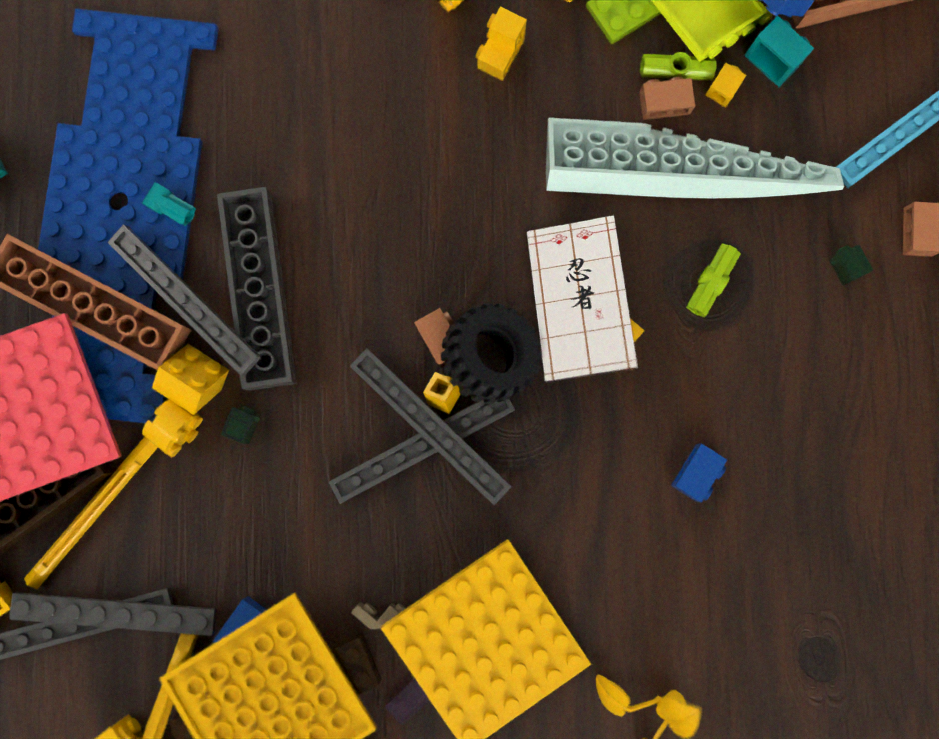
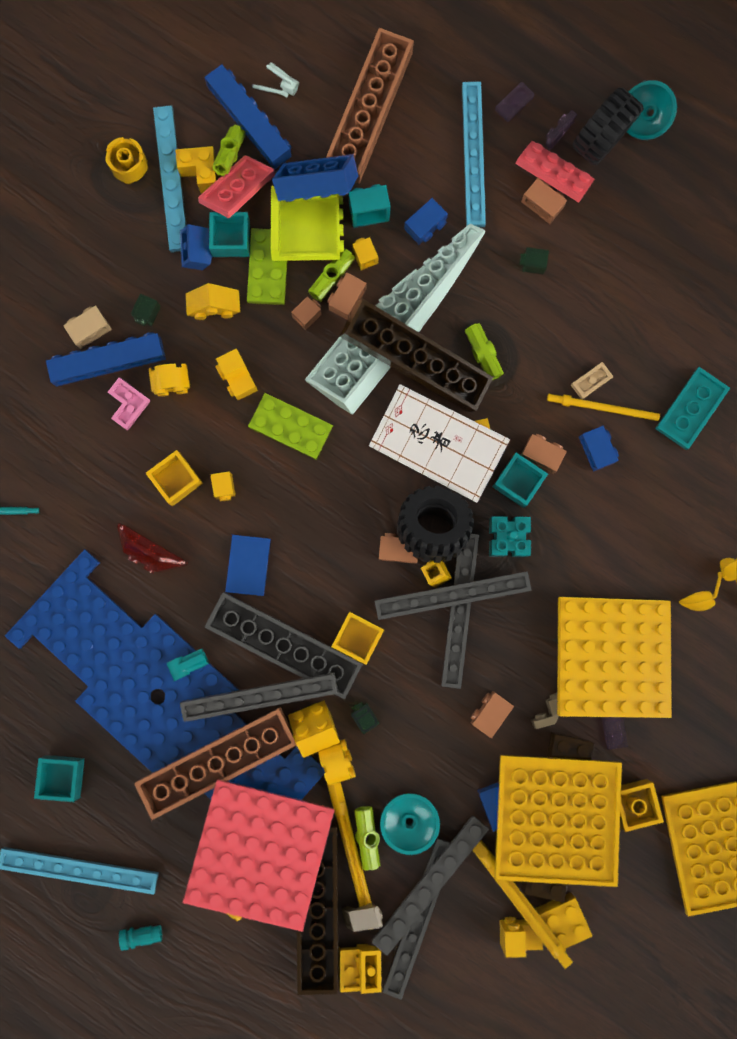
camera: 60 degrees left, 0 degrees up
none -> clear red wedge [117,523,189,574]
none -> yellow piece [146,450,203,506]
none -> yellow brick [211,471,235,502]
none -> blue tile [225,535,271,596]
none -> lime plate [248,393,333,460]
none -> nougat brick [291,297,321,330]
none -> yellow piece [331,612,384,665]
none -> dark brown brick [339,299,494,412]
none -> dark tan slope [341,903,383,932]
none -> lime piece [354,806,380,871]
none -> teal dish [380,793,440,855]
none -> blue brick [404,198,448,245]
none -> nougat brick [470,691,514,739]
none -> teal brick [489,516,531,557]
none -> teal piece [492,453,548,508]
none -> nougat brick [521,434,567,474]
none -> yellow bar [547,394,660,421]
none -> tan plate [571,362,614,400]
none -> teal plate [655,367,730,450]

